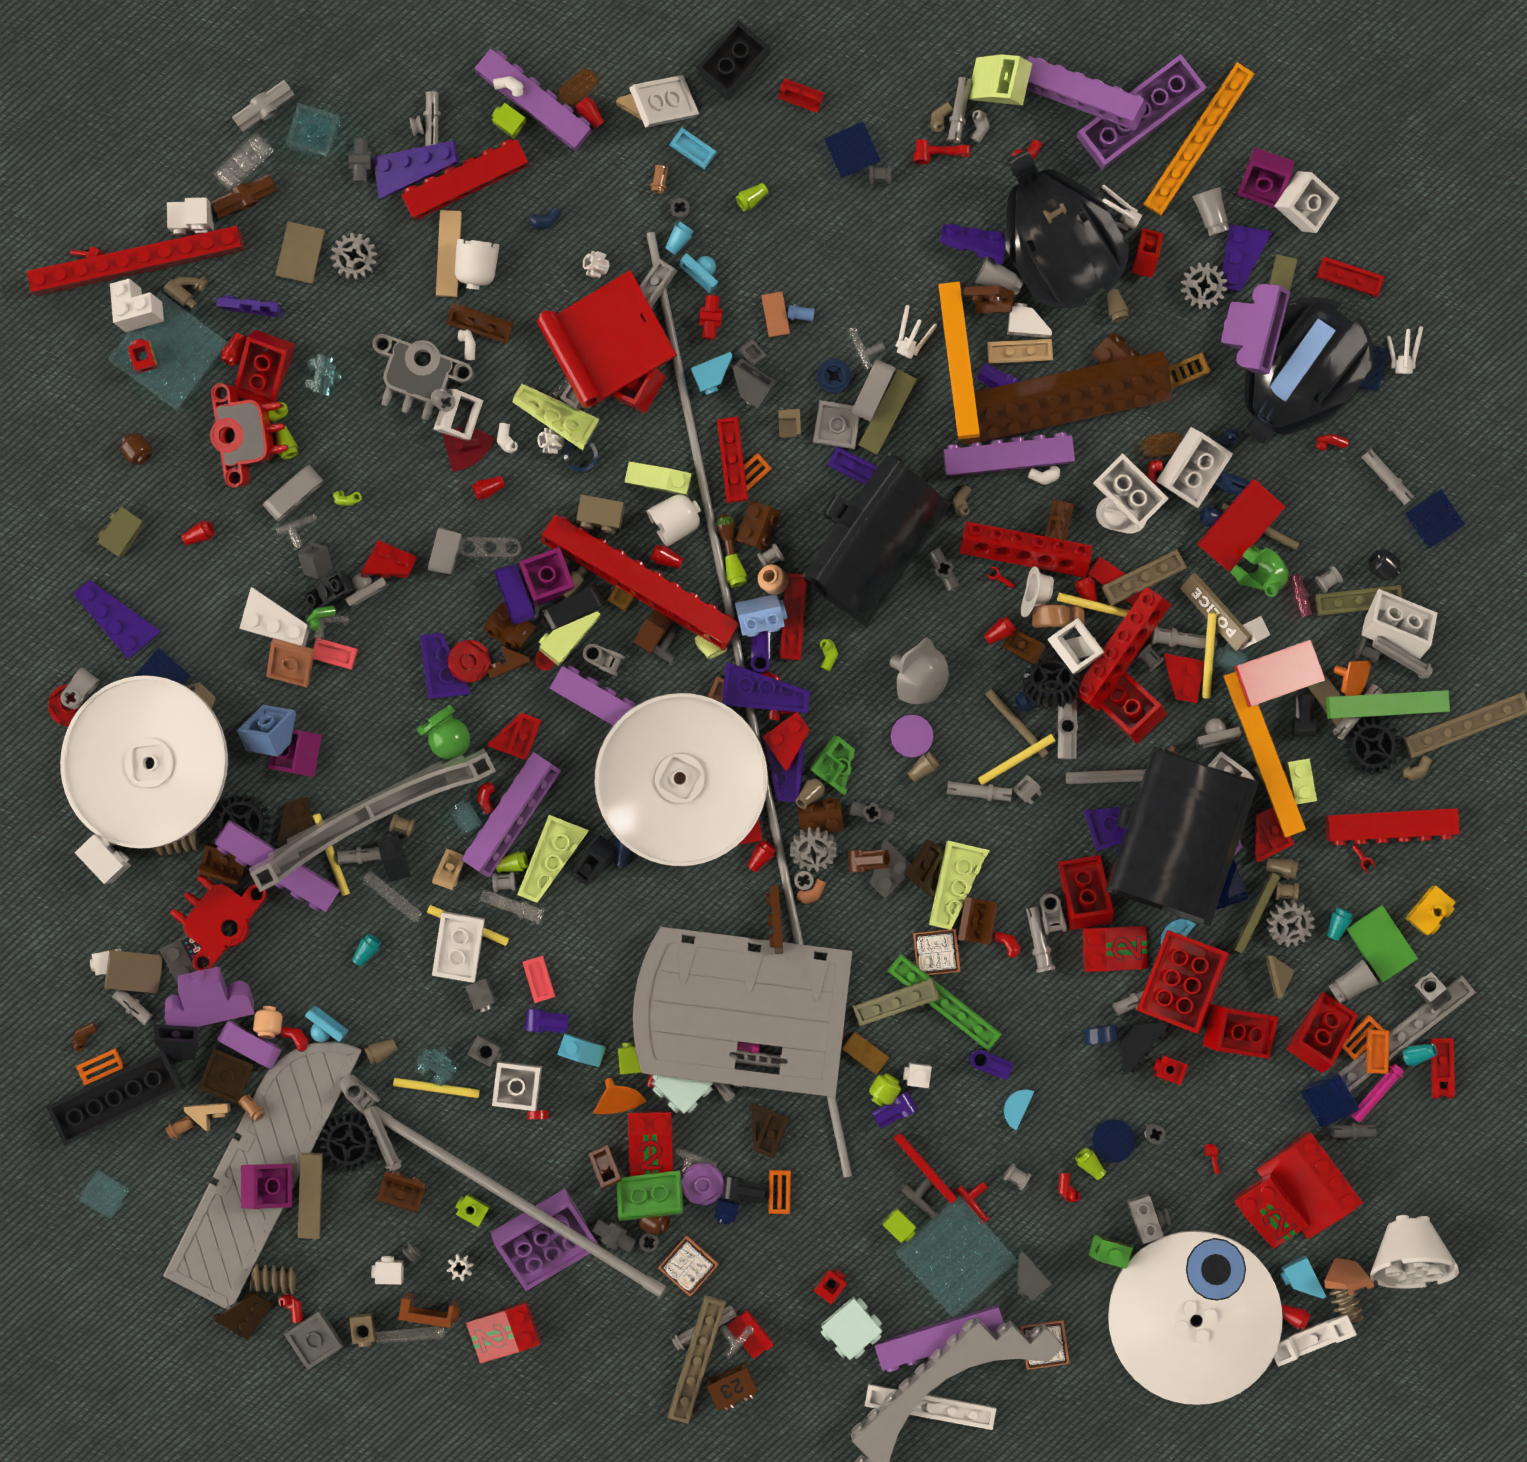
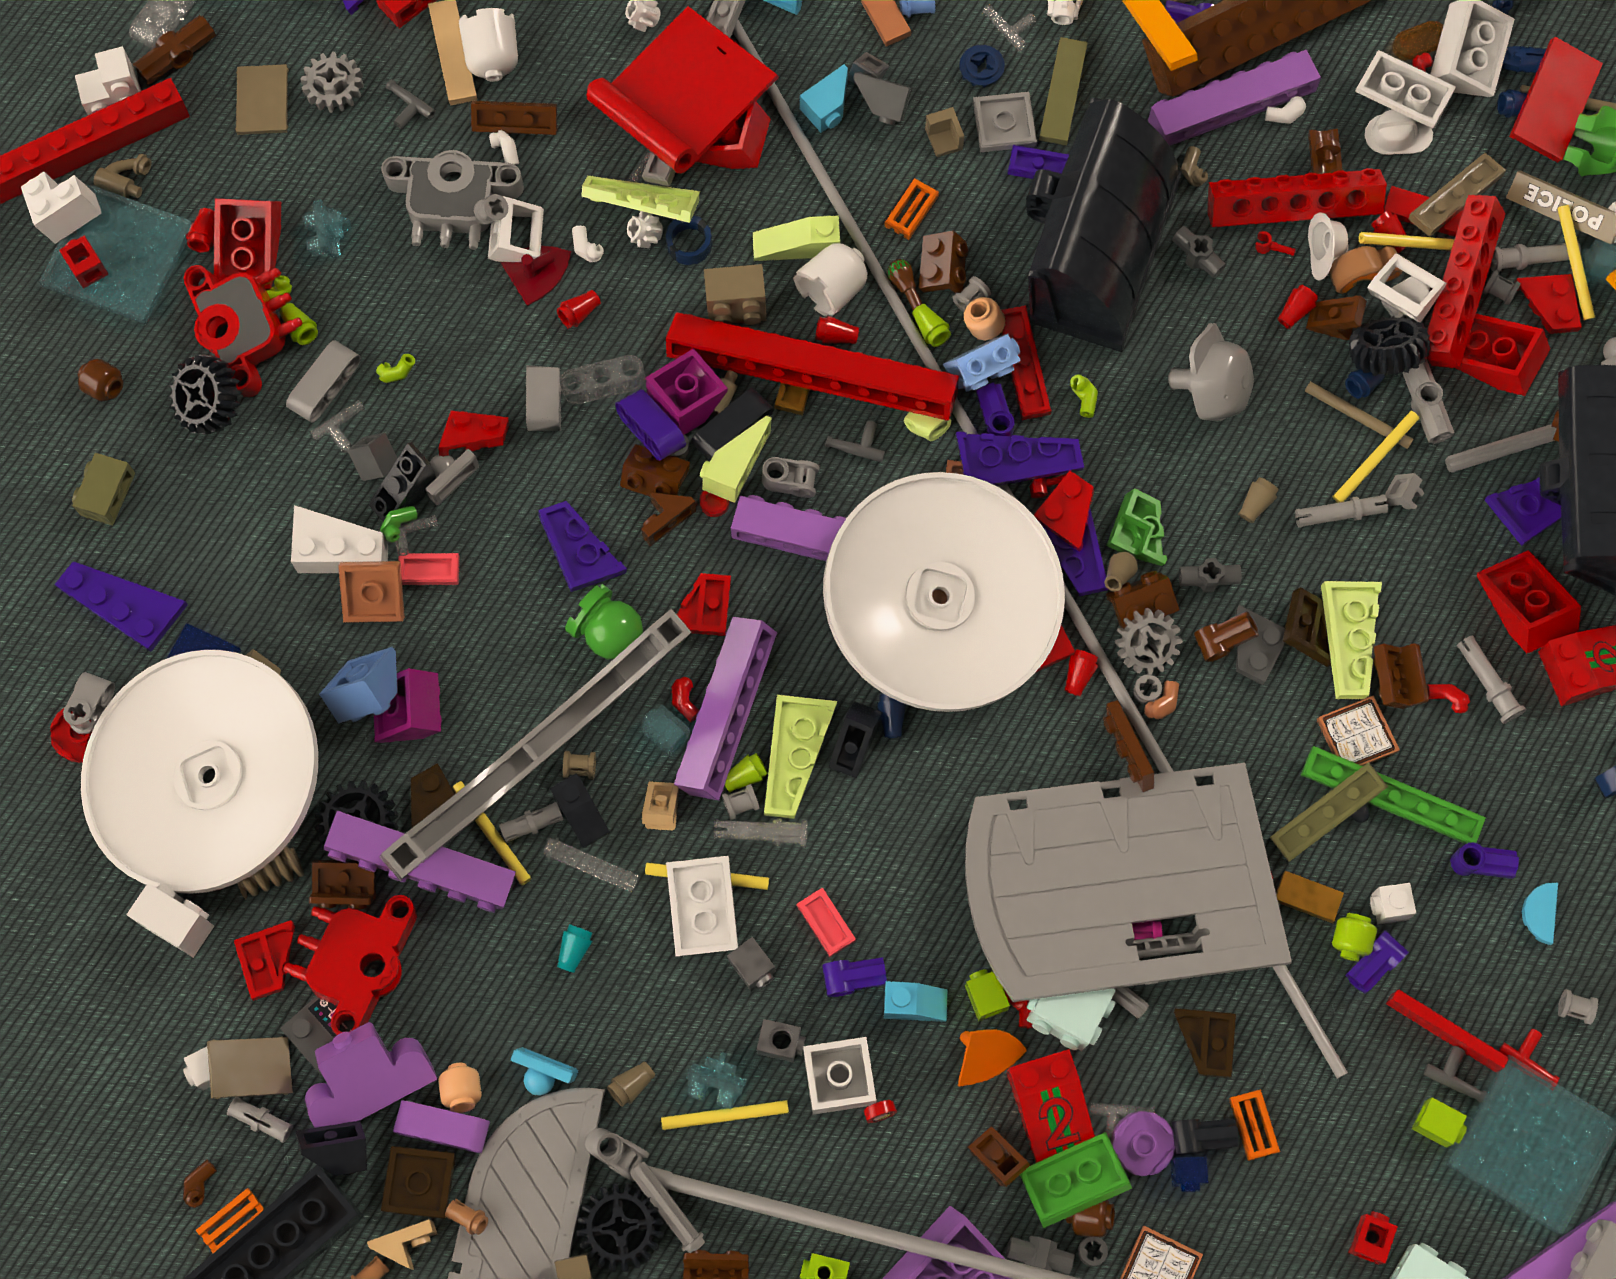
camera: 15 degrees left, 15 degrees down
red cone [181,520,215,546] -> none
dark purple wing [216,295,284,318] -> none
red arm [280,1026,309,1051] -> none
red tile [448,640,491,683] -> none
reddish brown slope [633,610,674,654] -> none
red axle [699,295,722,340] -> none
red tile [717,416,749,504] -> none
light grey beam [851,359,896,422] -> none
medium lavender tile [890,715,934,758] -> none
light grey piece [1039,893,1067,936] -> none
none -> black gear [167,354,242,435]
none -> red wing [233,920,295,1001]
none -> dark grey piece [386,79,436,129]

